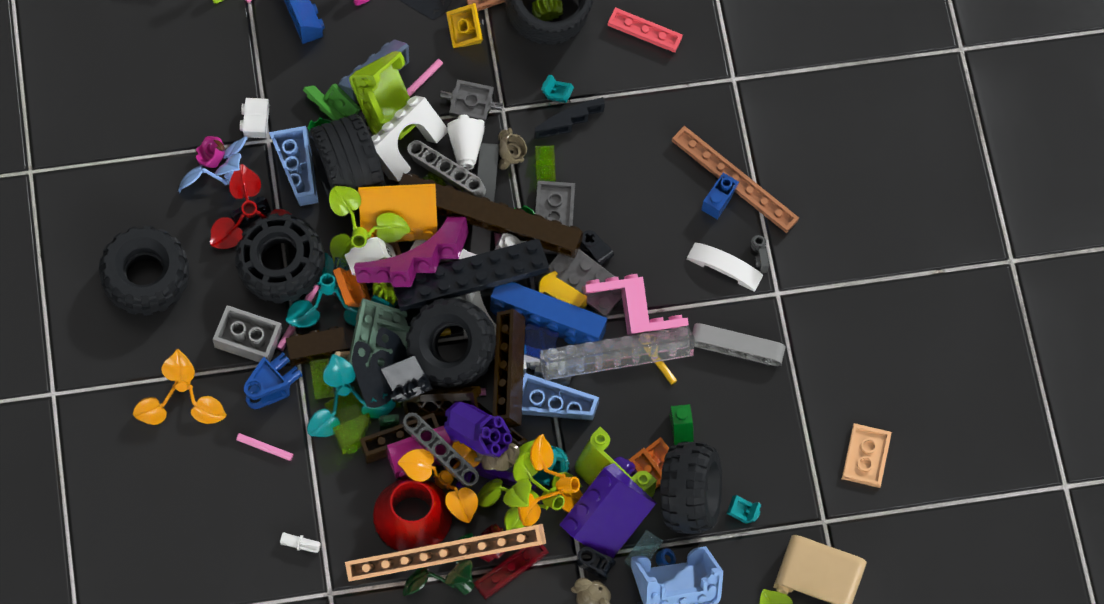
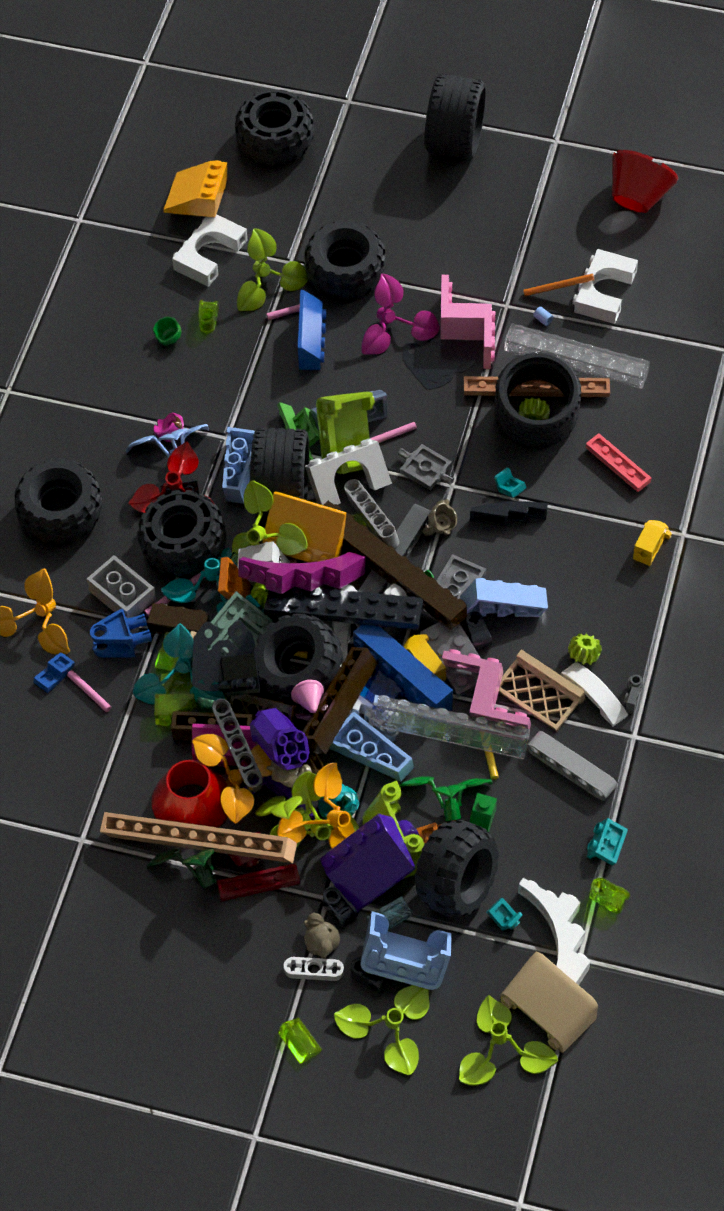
camera: 30 degrees right, 10 degrees down
white brick [240,98,270,138] -> none
white axle [280,532,321,553] -> none
yellow slope [446,3,483,48] -> none
white cone [447,115,485,170] -> none
clear neon green slope [535,145,556,182] -> none
blue piece [655,548,676,566] -> none
nougat plate [672,126,799,233] -> none
blue slope [702,172,739,220] -> none
light nougat tile [842,423,892,488] -> none
none -> blue slope [33,652,75,693]
none -> green hair [153,317,182,346]
none -> clear neon green piece [198,300,219,334]
none -> bright pink hat [291,680,324,713]
none -> green plant [399,776,493,821]
none -> light blue wedge [460,578,548,617]
none -> tan fence [499,649,585,731]
none -> white arch [518,878,590,985]
none -> lime gear [568,633,602,665]
none -> teal bracket [587,818,628,866]
none -> clear neon green piece [589,878,630,914]
none -> yellow piece [633,520,672,566]

